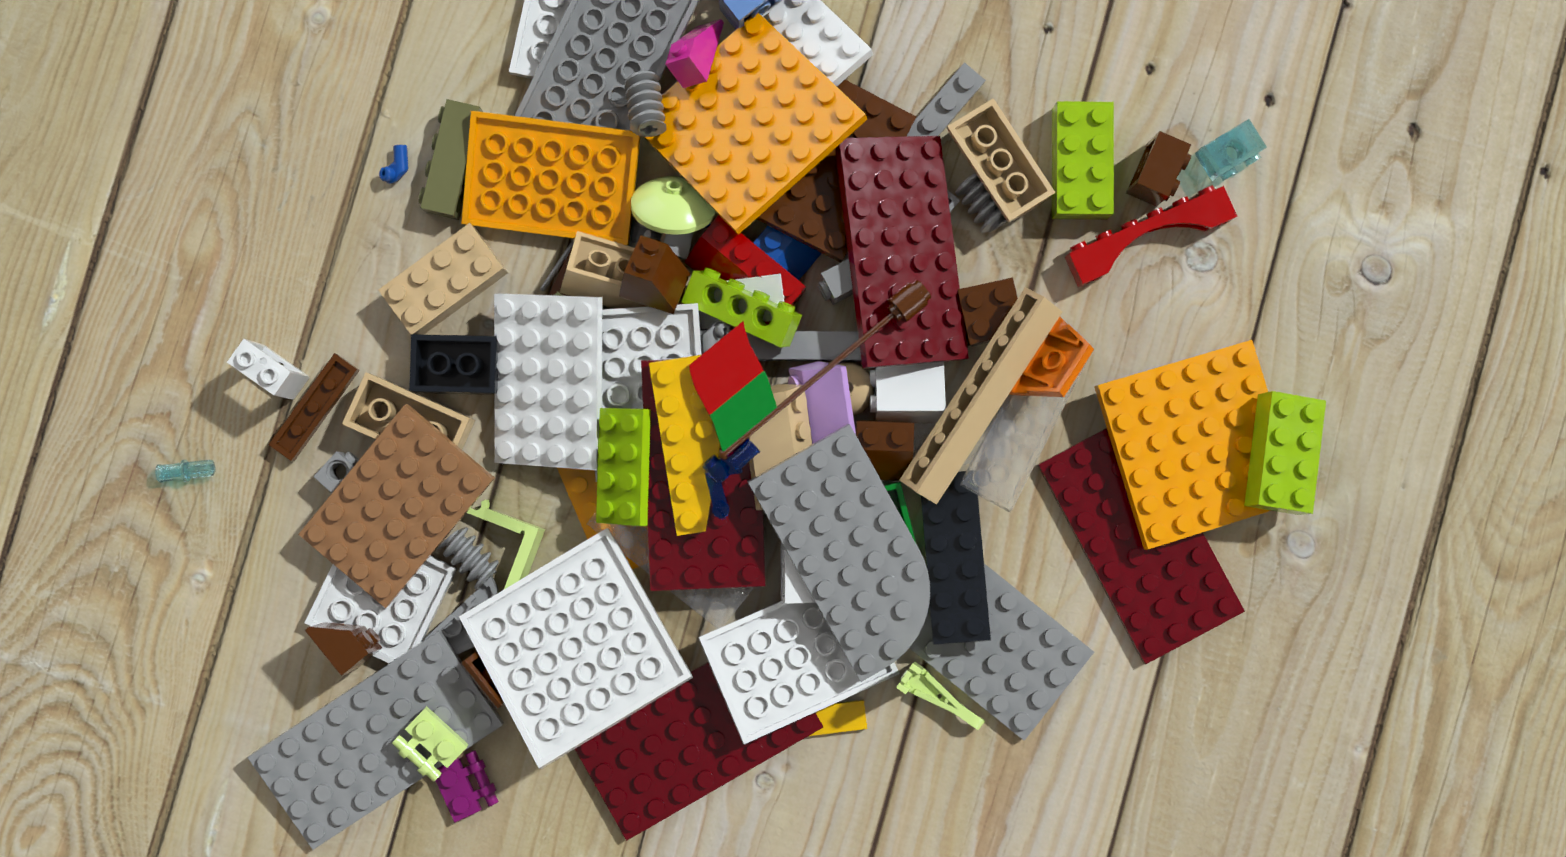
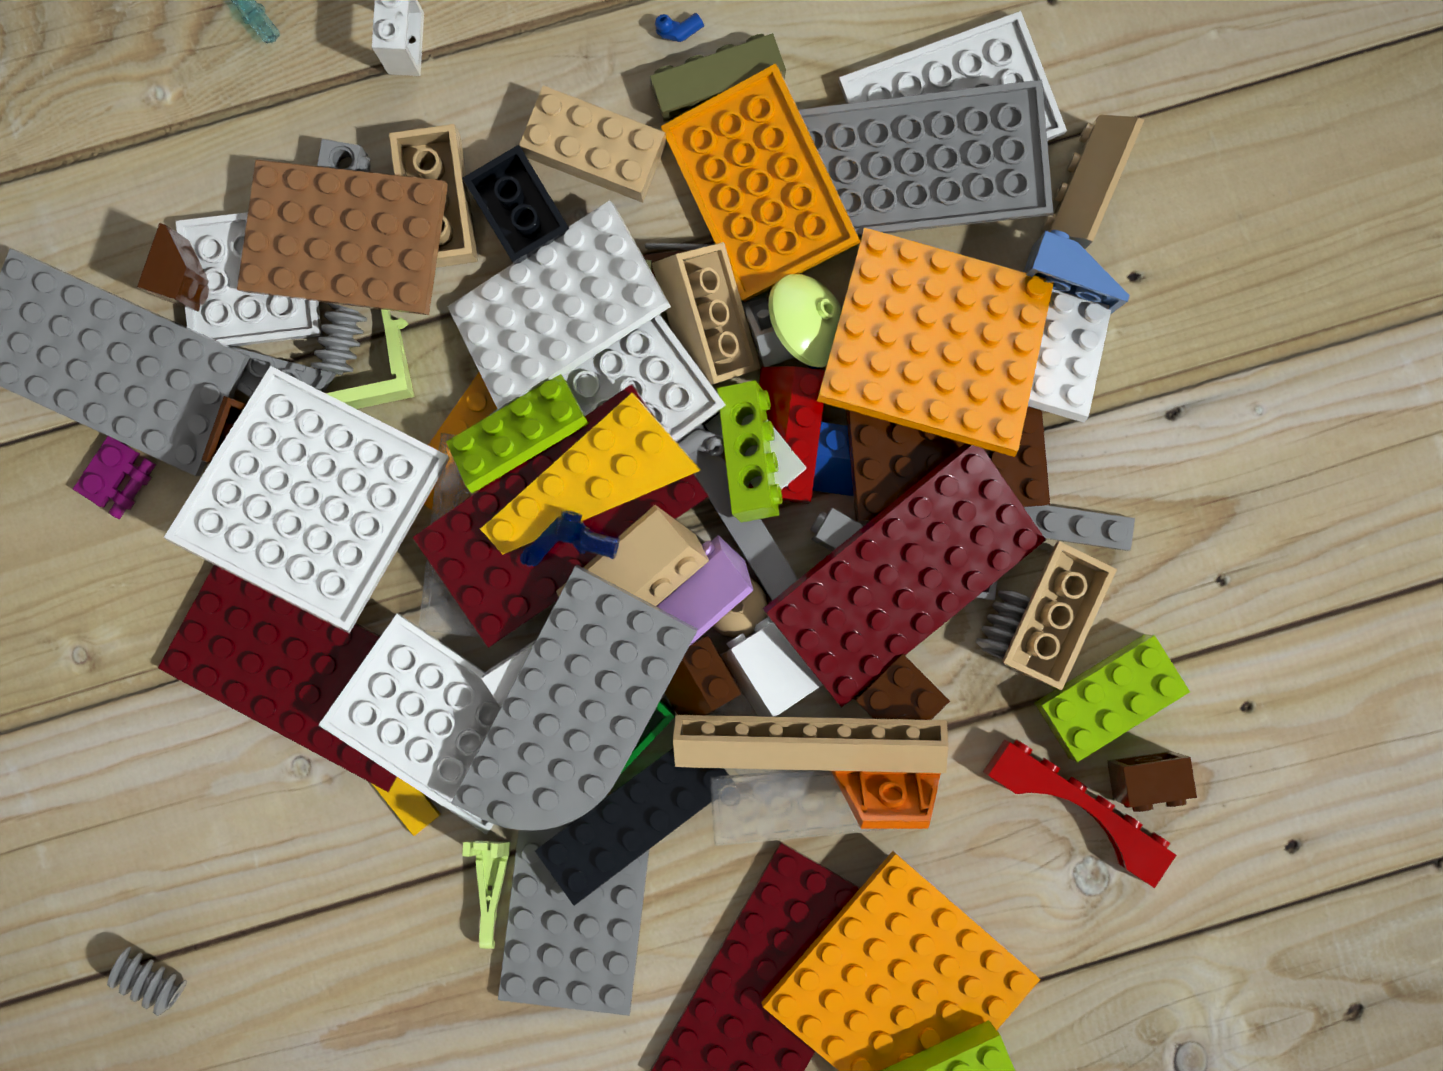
camera: 55 degrees right, 0 degrees up
reddish brown plate [269,353,360,461] -> none
yellowish green plate [392,706,469,782] -> none
reddish brown slope [619,235,690,315] -> none
light grey piece [624,70,666,137] -> none
dark pink slope [665,19,724,88] -> none
flag [689,280,931,460] -> none
clear light blue brick [1195,119,1267,181] -> none

